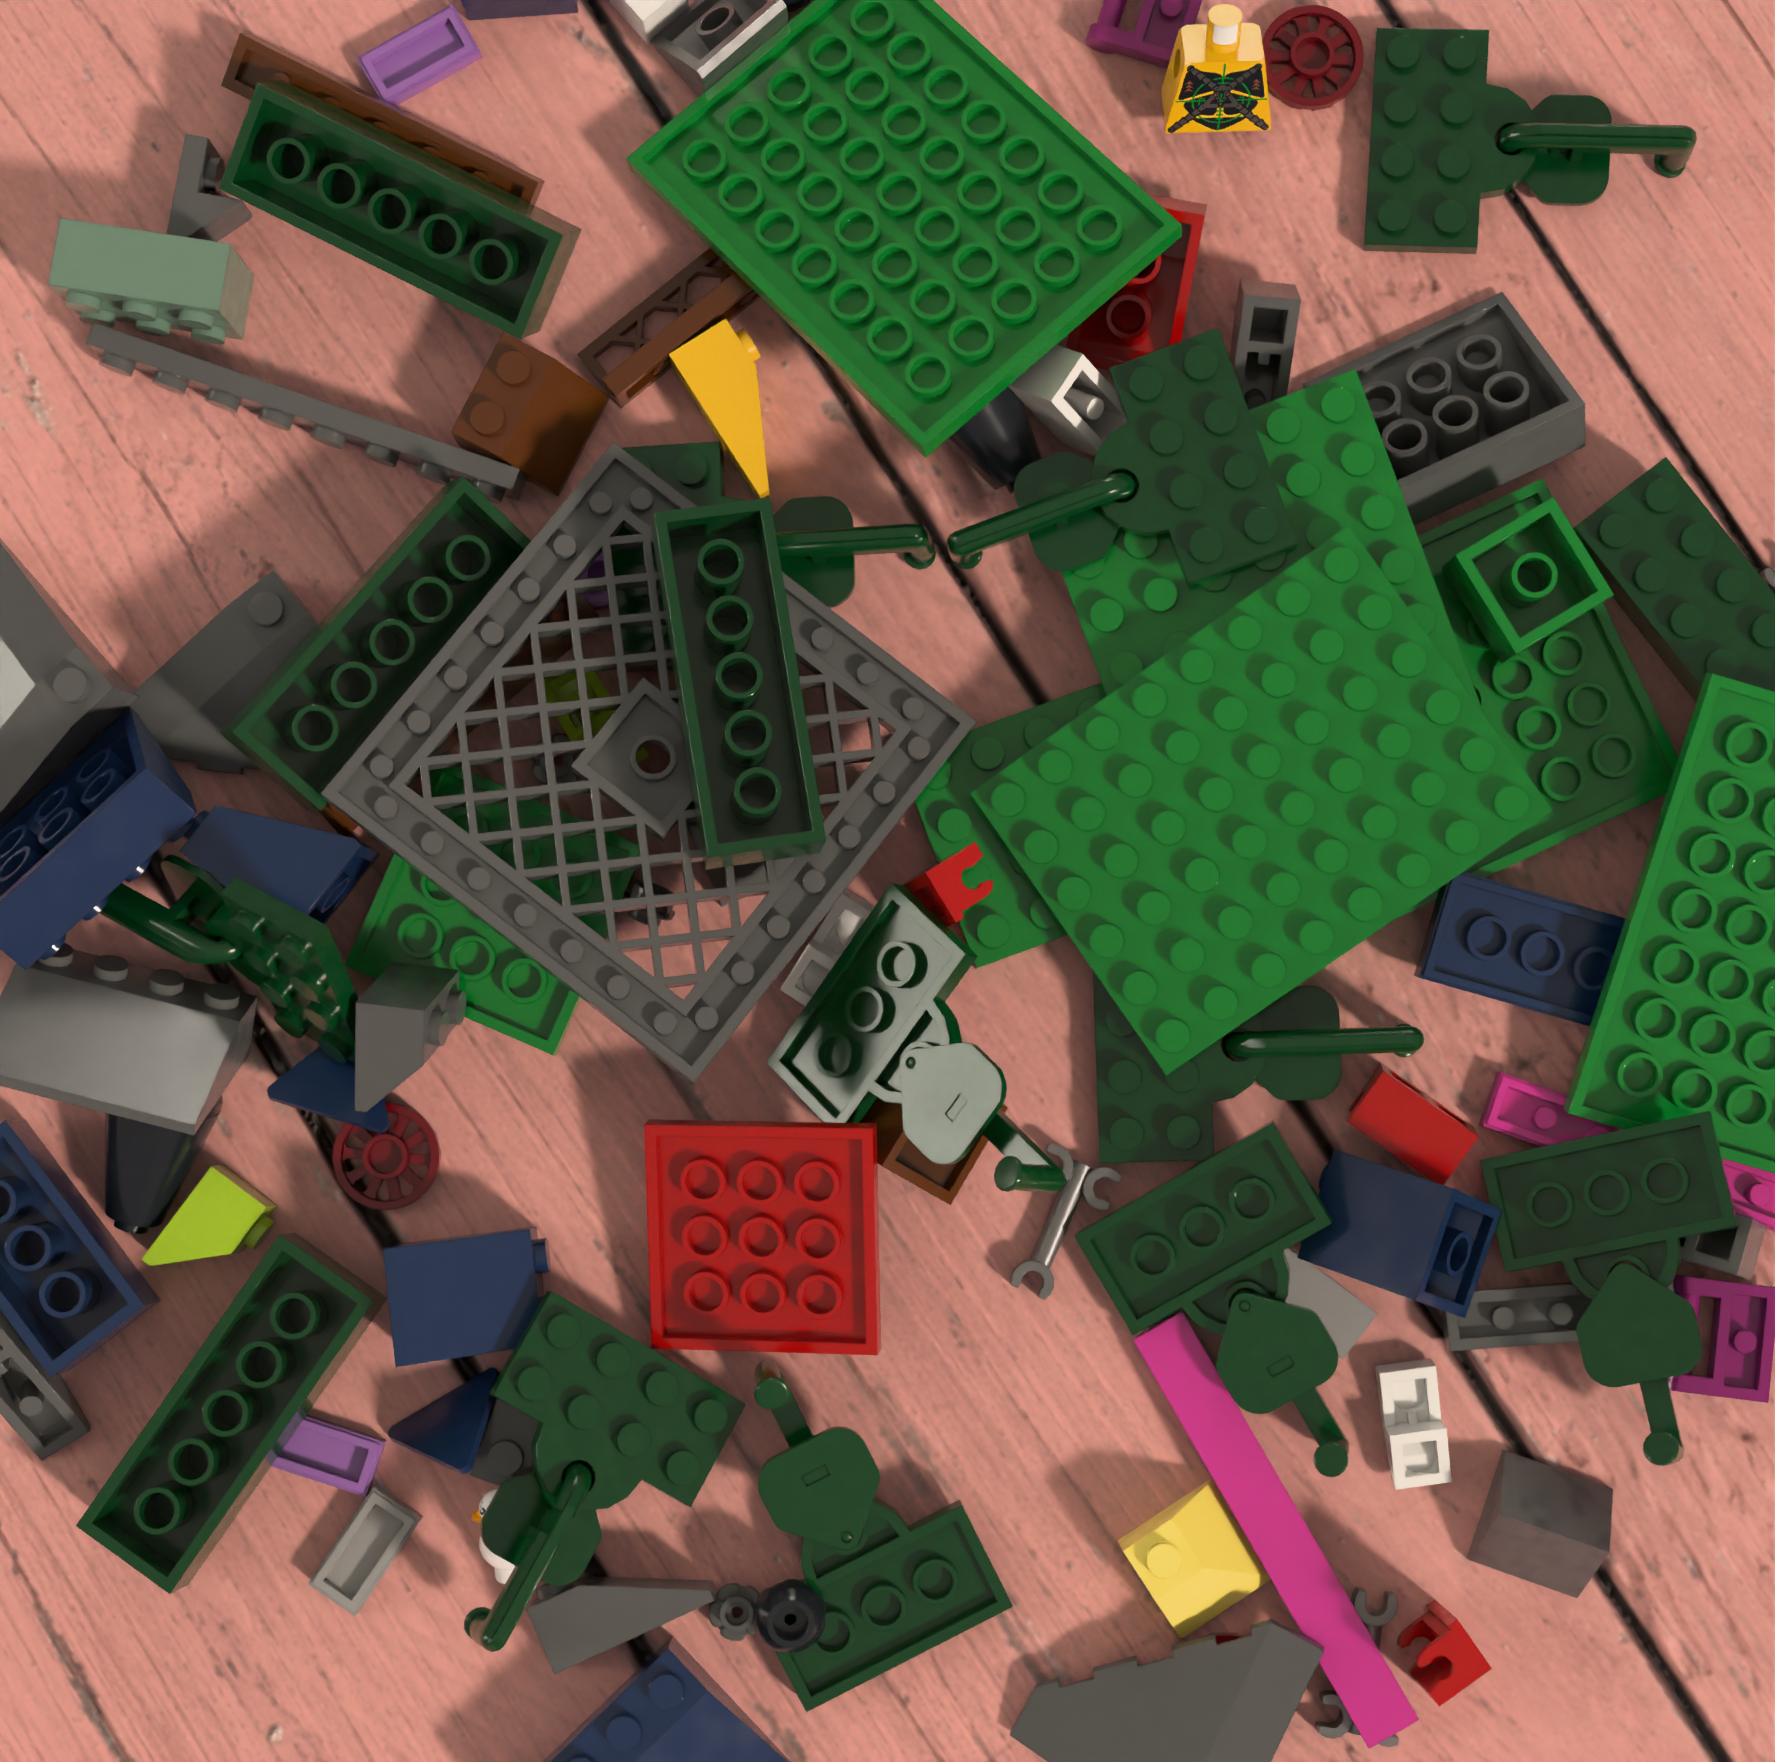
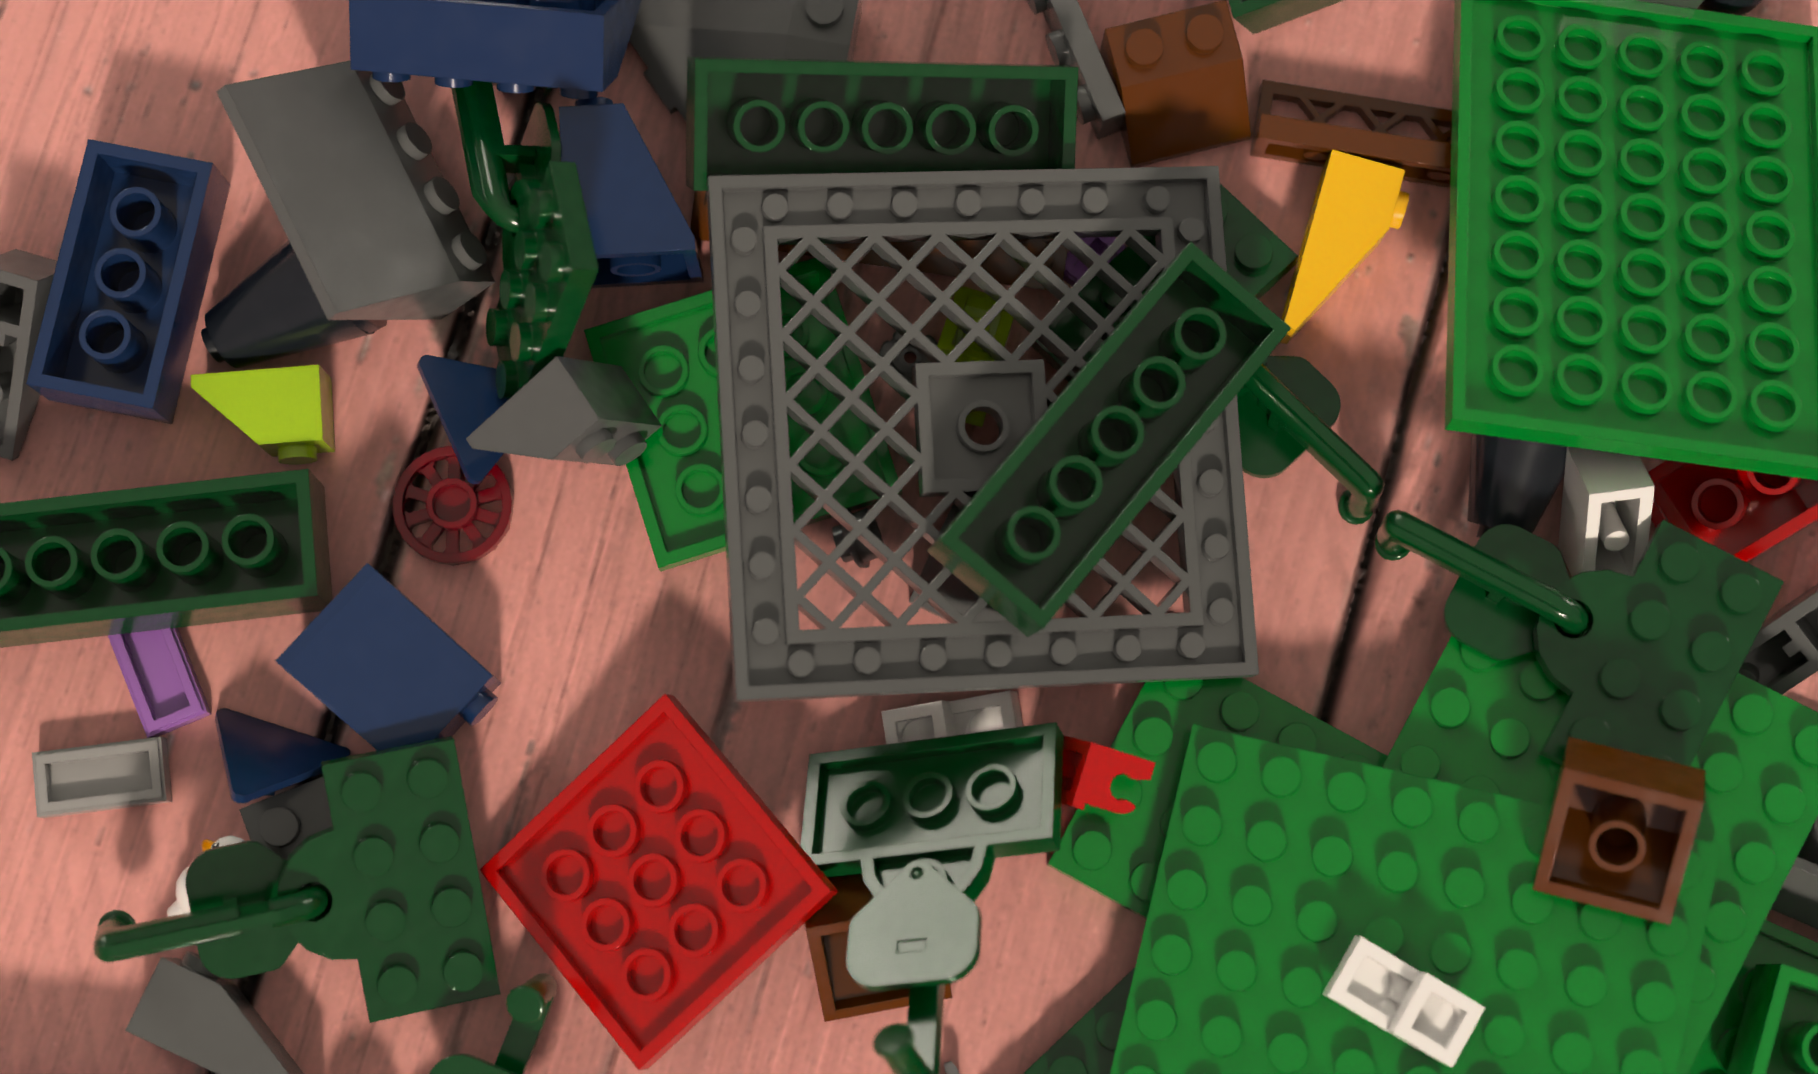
camera: 50 degrees right, 5 degrees down
none -> white slope [1323,935,1485,1068]
none -> reddish brown slope [1533,737,1705,925]

